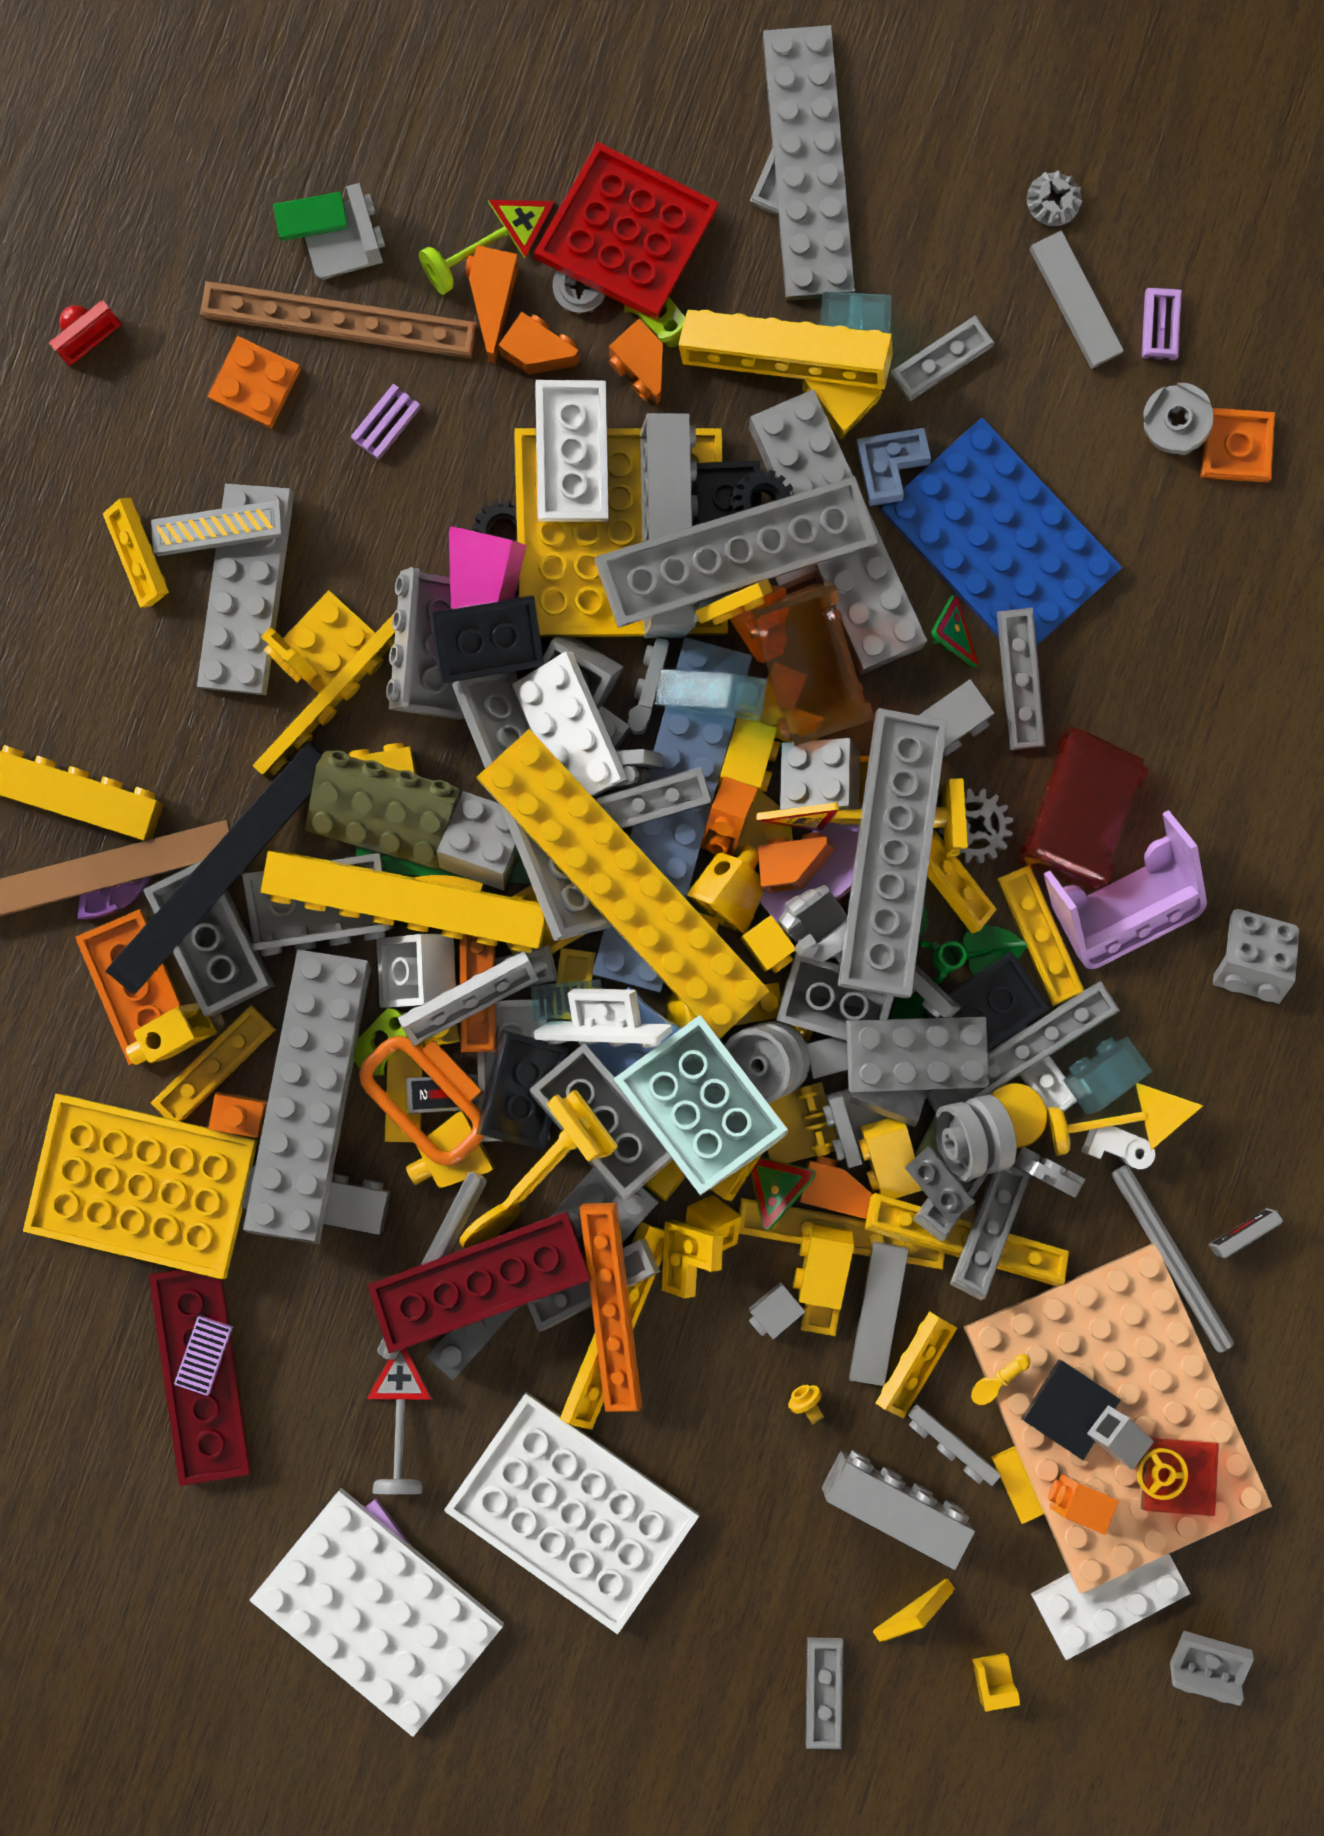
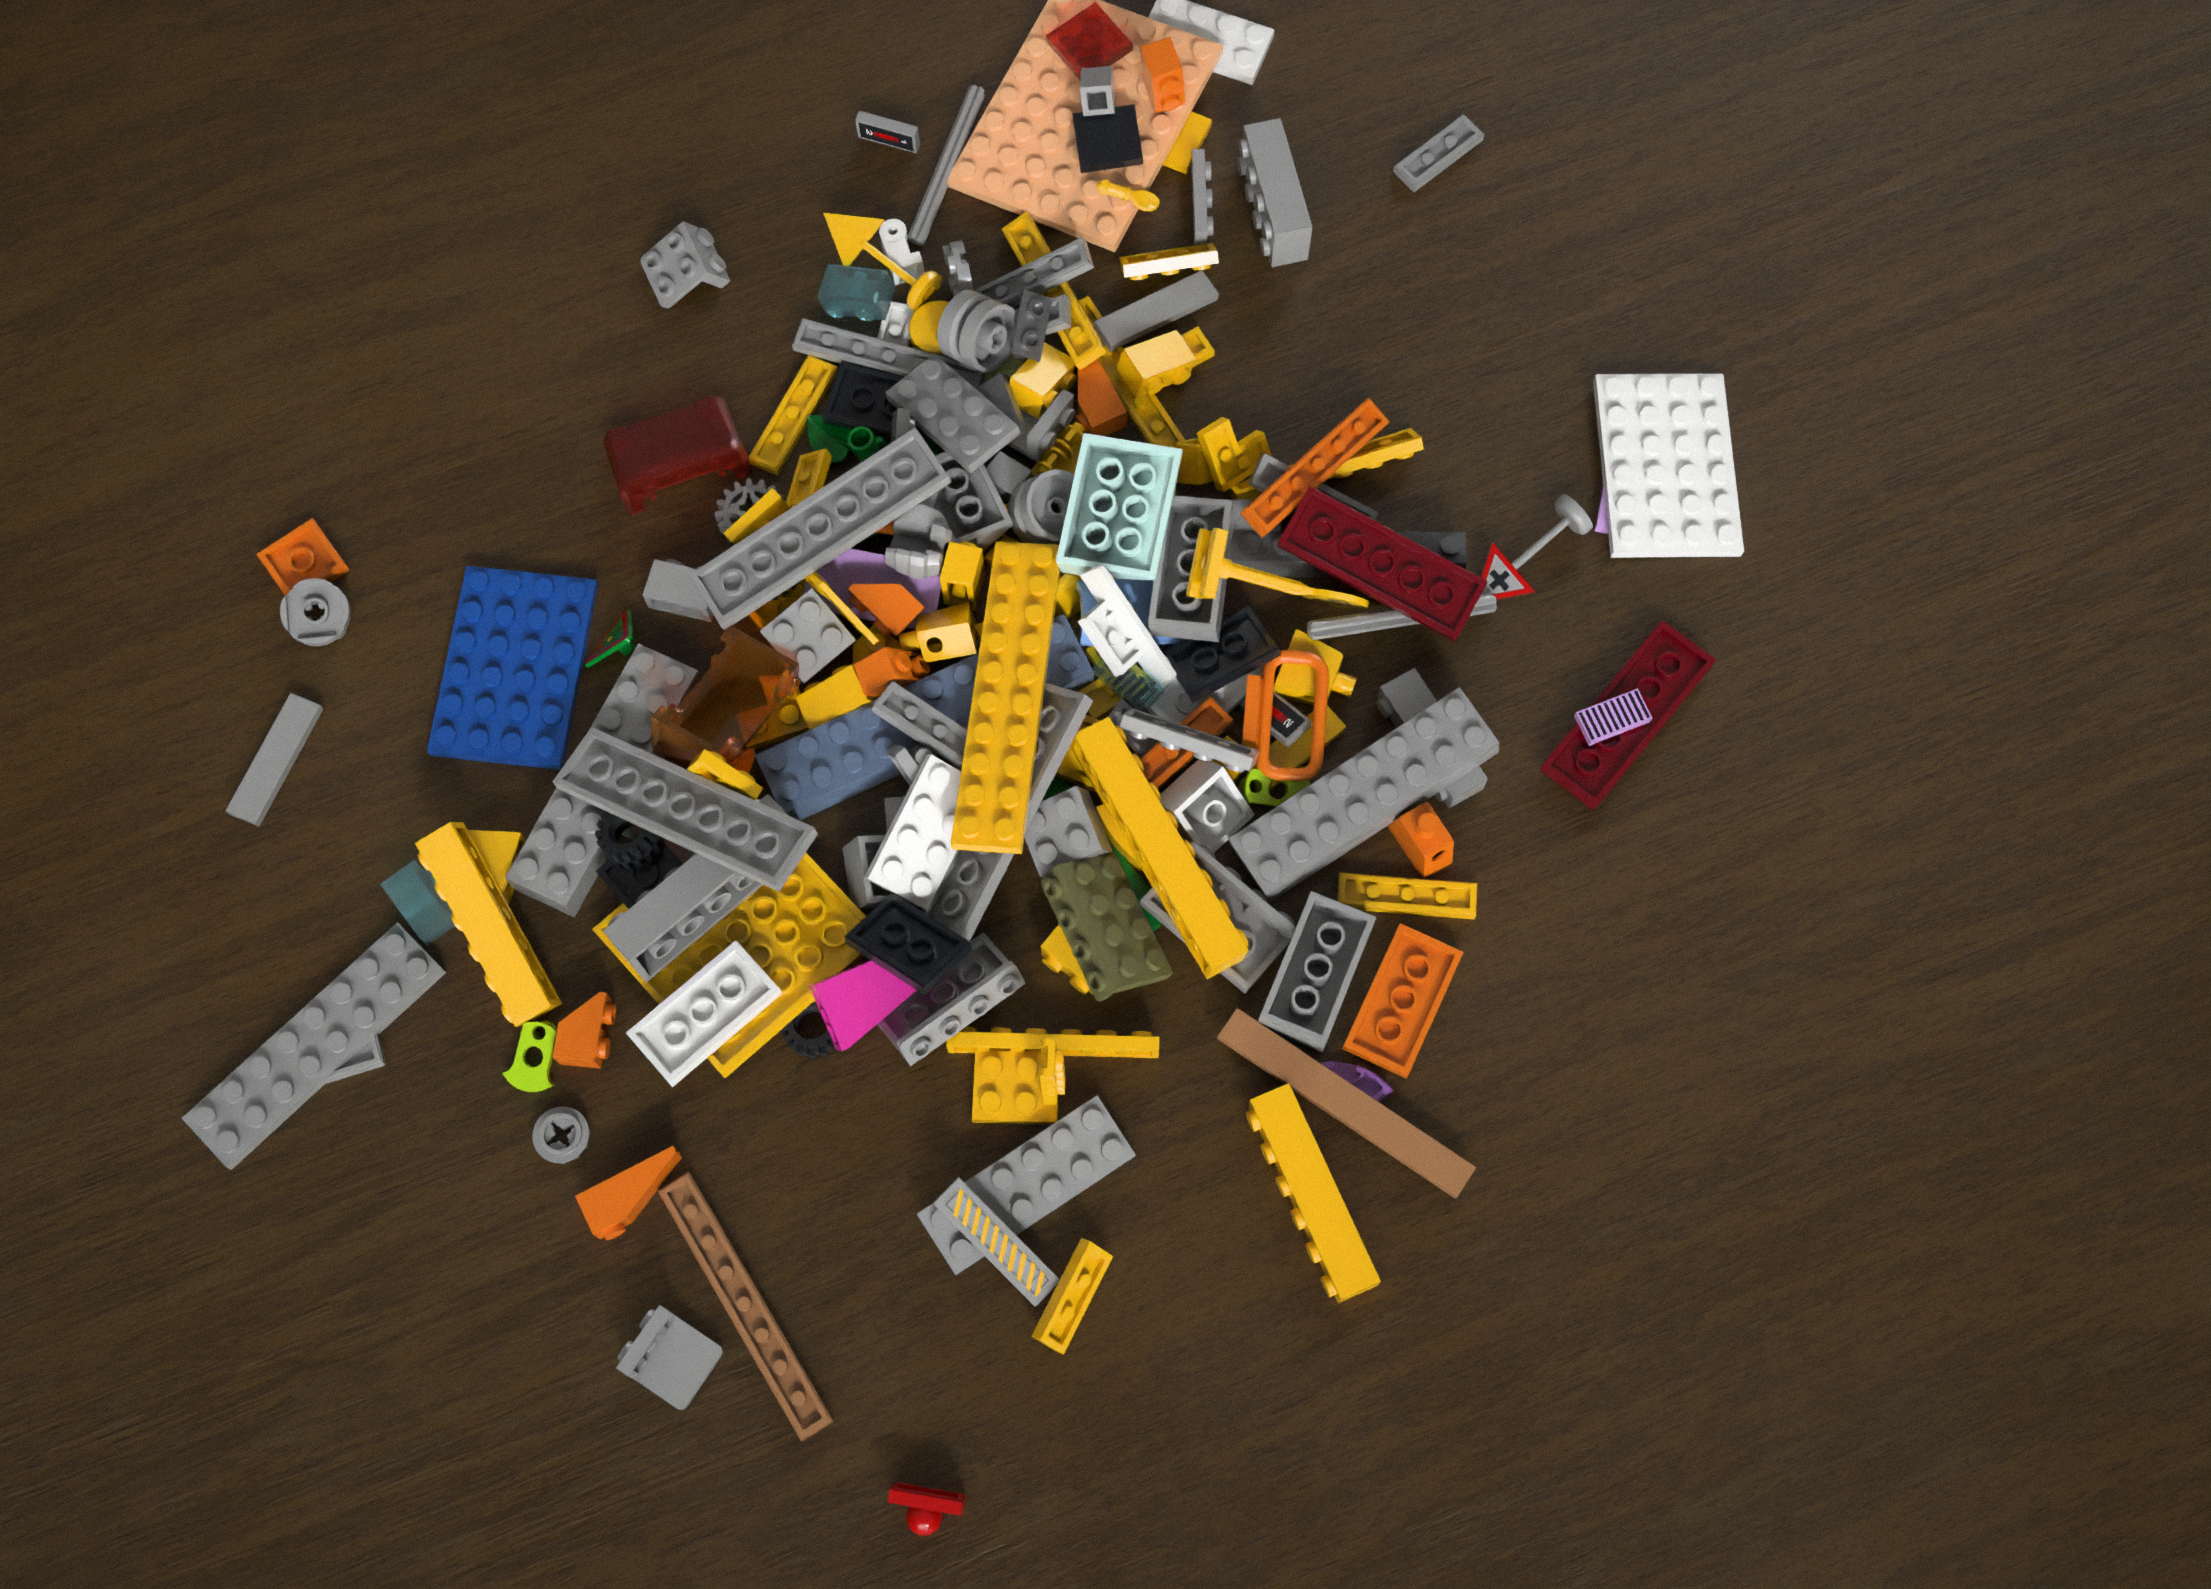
camera: 125 degrees left, 15 degrees down
yellow plate [23,1094,259,1279] -> none
black beam [105,741,324,995] -> none
yellow torso [126,1003,217,1065] -> none
orange plate [207,336,301,429] -> none
green tile [273,191,348,241] -> none
lavender tile [351,384,421,460] -> none
lime piece [419,200,555,295] -> none
white plate [444,1392,699,1634] -> none
orange slope [498,312,580,375] -> none
red plate [534,142,719,320] -> none
light grey hinge [627,637,669,736] -> none
clear light blue slope [655,669,767,721] -> none
light grey brick [749,1281,805,1339] -> none
piece [750,1157,816,1230] -> none
yellow plate [788,1385,824,1425] -> none
sand blue plate [856,428,931,506] -> none
yellow tile [873,1578,955,1642] -> none
light grey tile [890,315,995,402] -> none
yellow panel [972,1653,1020,1712] -> none
light grey tile [997,608,1045,750] -> none
light grey gear [1027,170,1082,226] -> none
lavender windscreen [1044,810,1207,969] -> none
yellow piece [1136,1448,1188,1500] -> none
lavender tile [1142,288,1182,360] -> none

